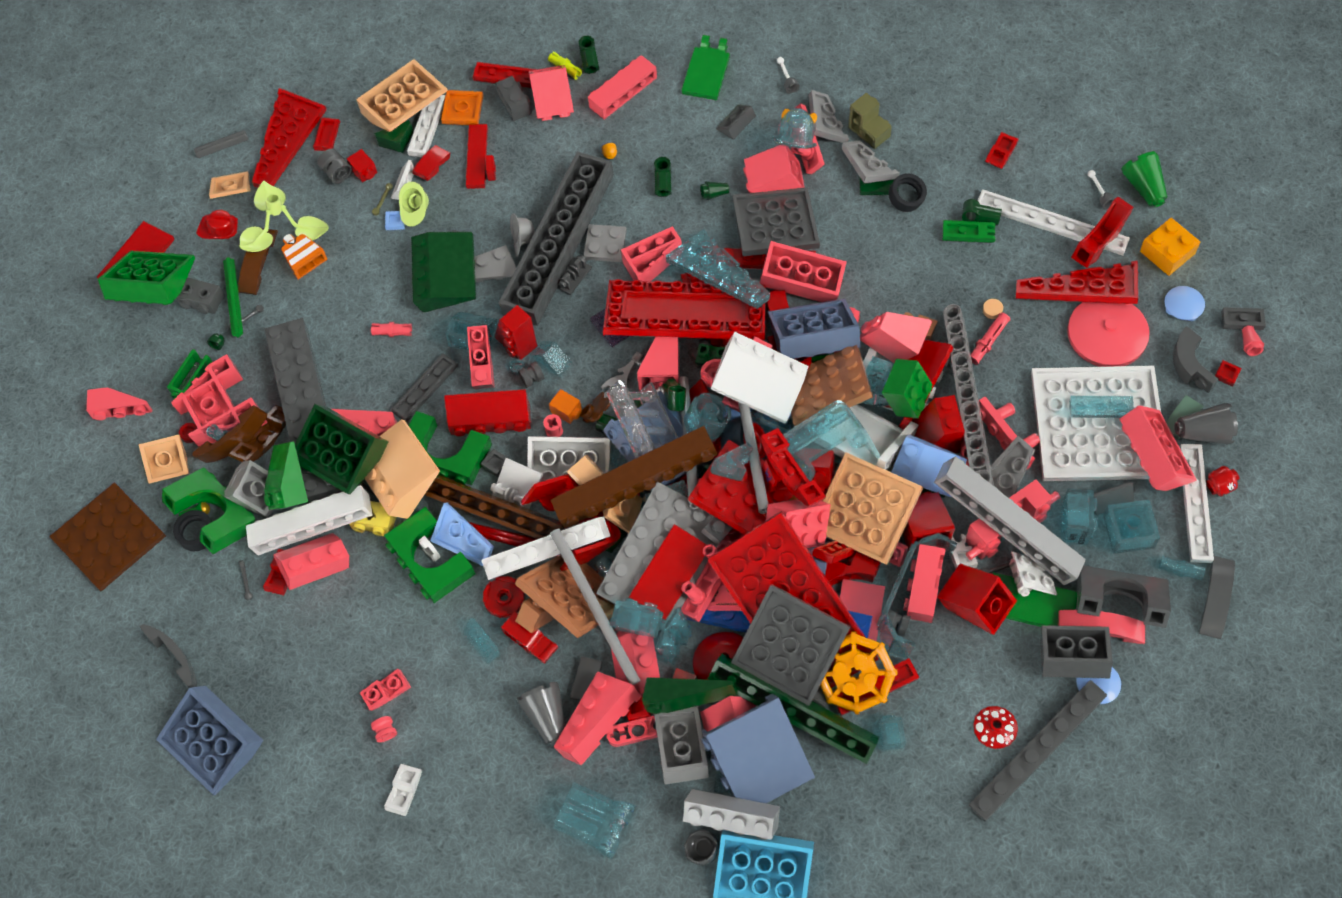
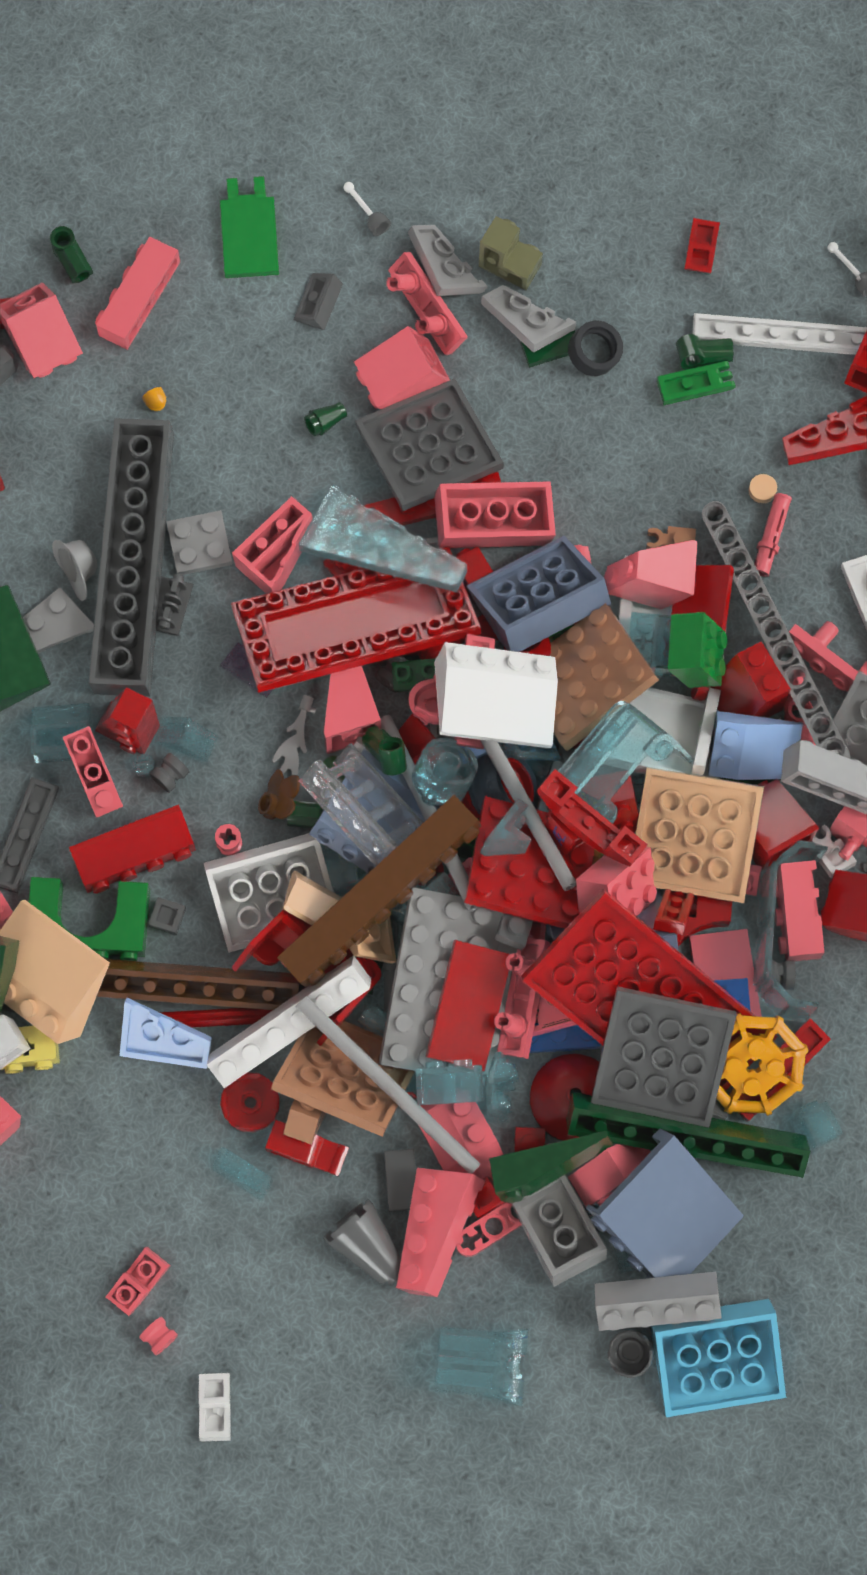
camera: 25 degrees left, 10 degrees up
green arch [384,507,475,603] -> none
white tile [419,536,440,562] -> none
white hinge [490,458,543,509] -> none
neon yellow pin [548,51,582,80] -> none
orange brick [549,389,582,424] -> none
dark green piece [654,157,671,197] -> none
clear light blue hair [772,108,817,149] -> none

